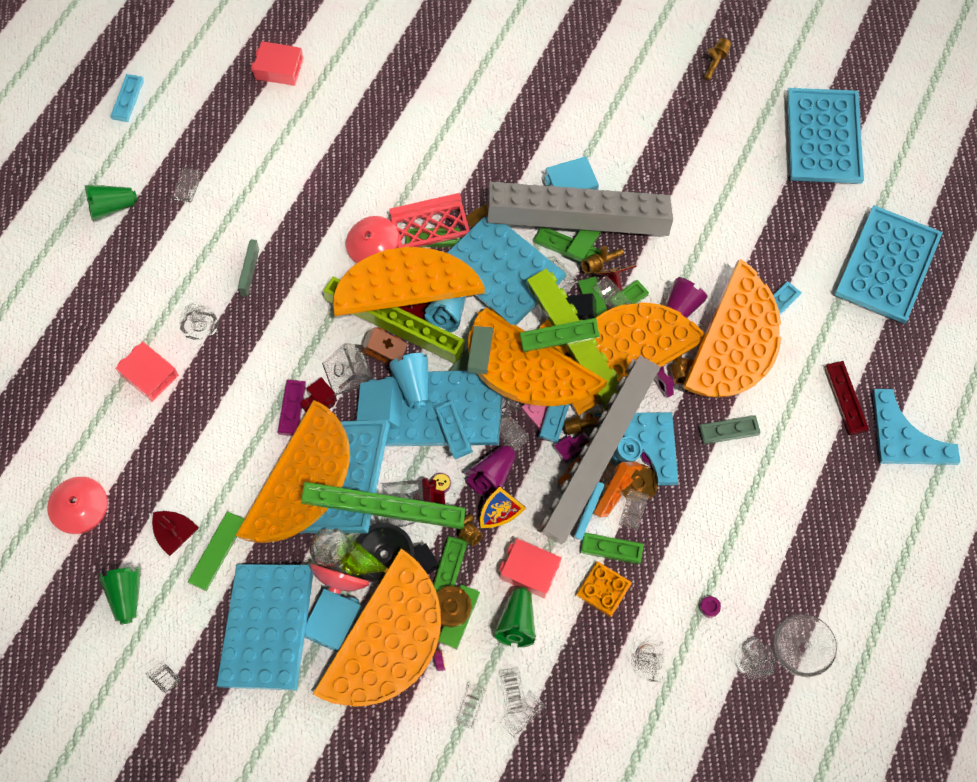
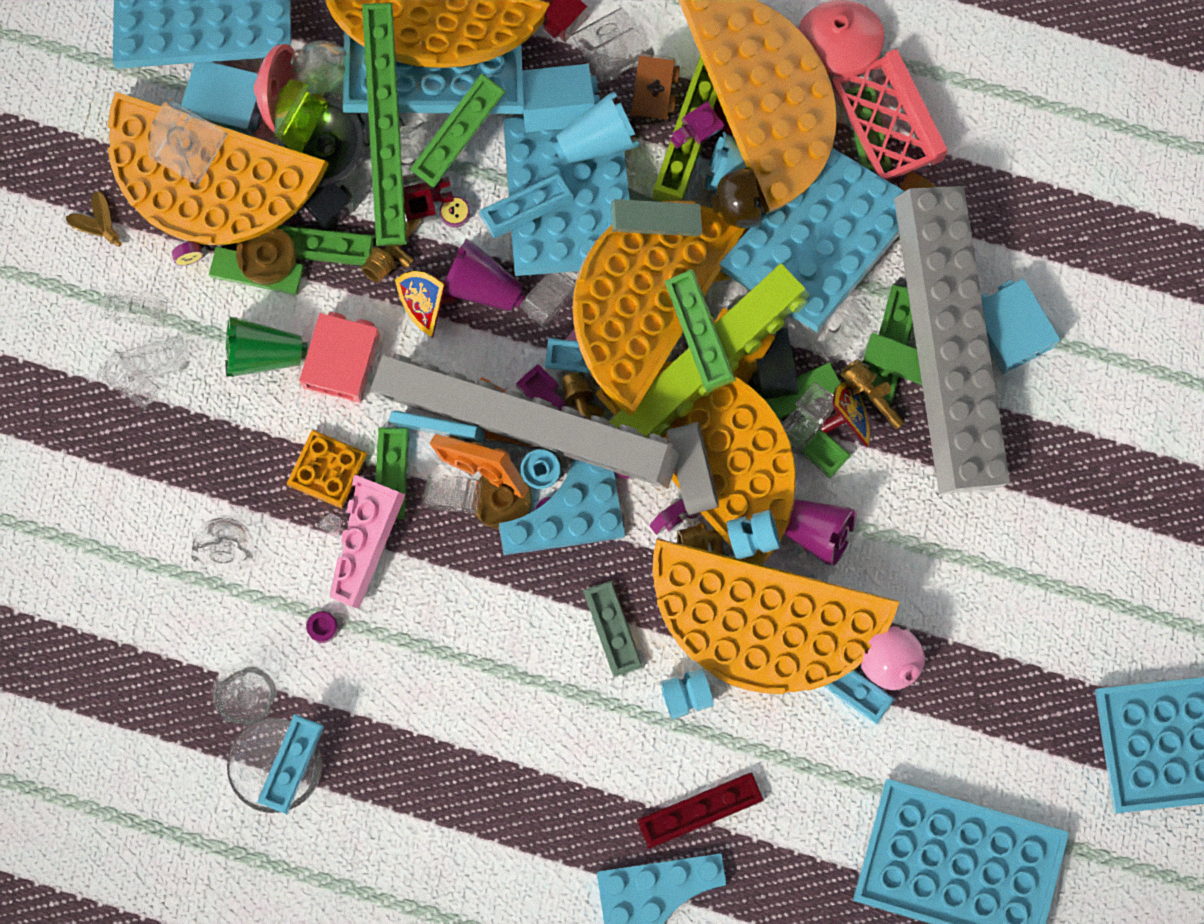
camera: 80 degrees right, 10 degrees up
none -> pearl gold piece [66,192,122,247]
none -> clear slope [148,97,228,185]
none -> medium azure tile [257,714,324,815]
none -> clear plate [317,511,346,538]
none -> bright pink wing [330,475,405,609]
none -> bright green tile [409,73,506,188]
none -> medium azure wheel [660,668,714,720]
none -> light grey beam [667,422,719,515]
none -> magenta plate [670,102,725,149]
none -> dark brown cylinder [712,167,762,228]
none -> medium azure wheel [727,509,780,559]
none -> bright pink cylinder [861,626,925,690]

